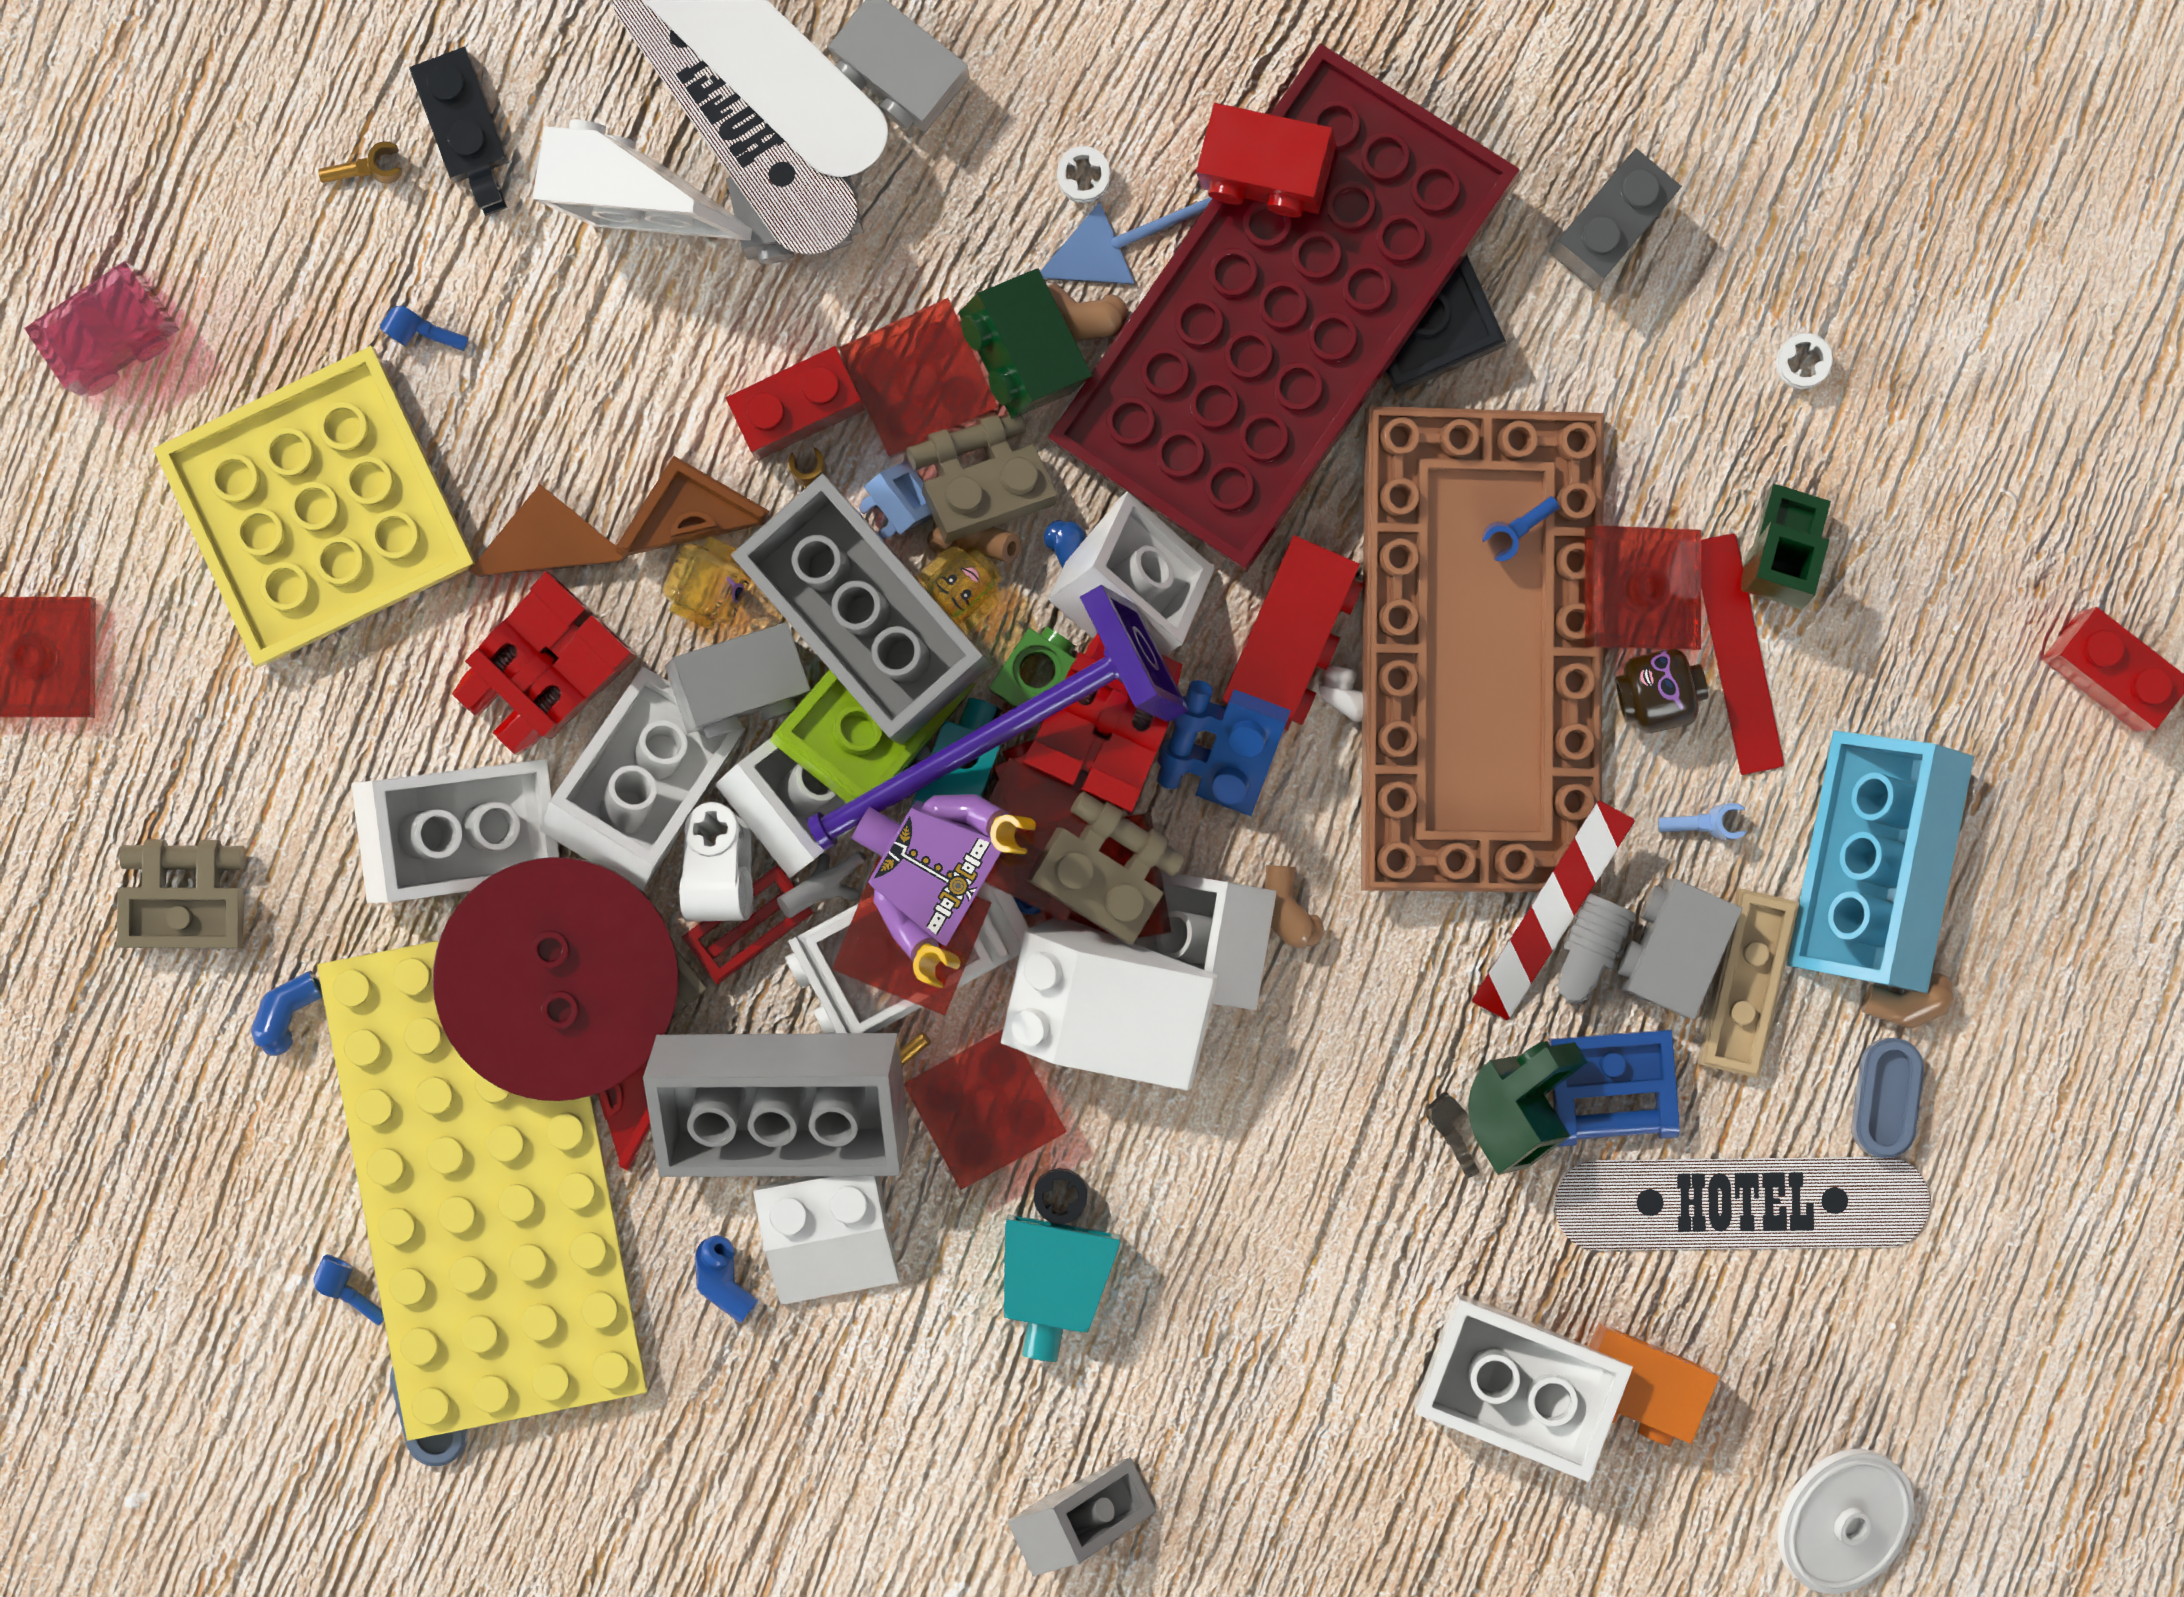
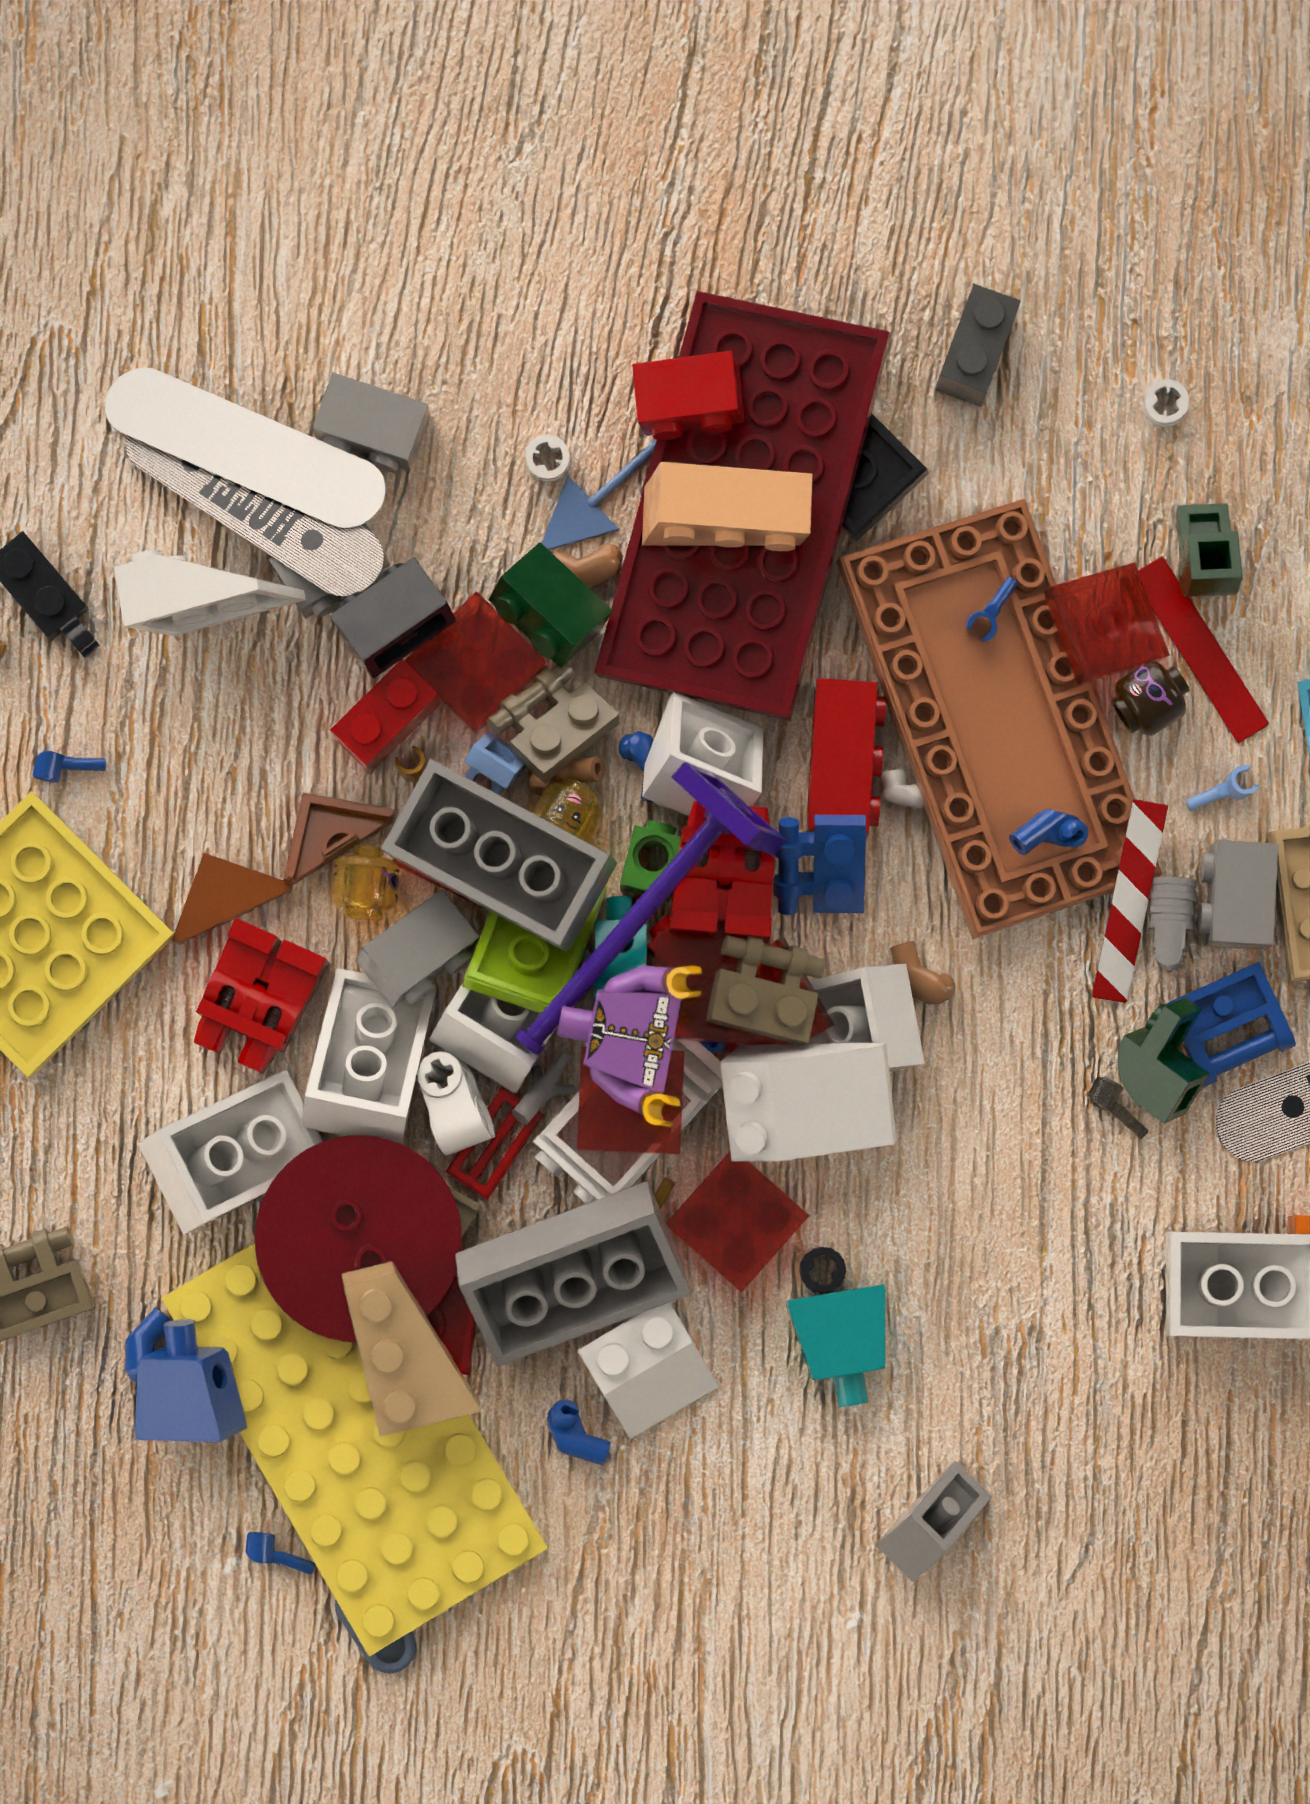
camera: 20 degrees left, 5 degrees down
none -> blue torso [135,1319,247,1442]
none -> slope [330,557,457,679]
none -> tan wedge [342,1262,482,1437]
none -> light nougat wedge [642,462,812,551]
none -> blue arm [1009,809,1089,856]

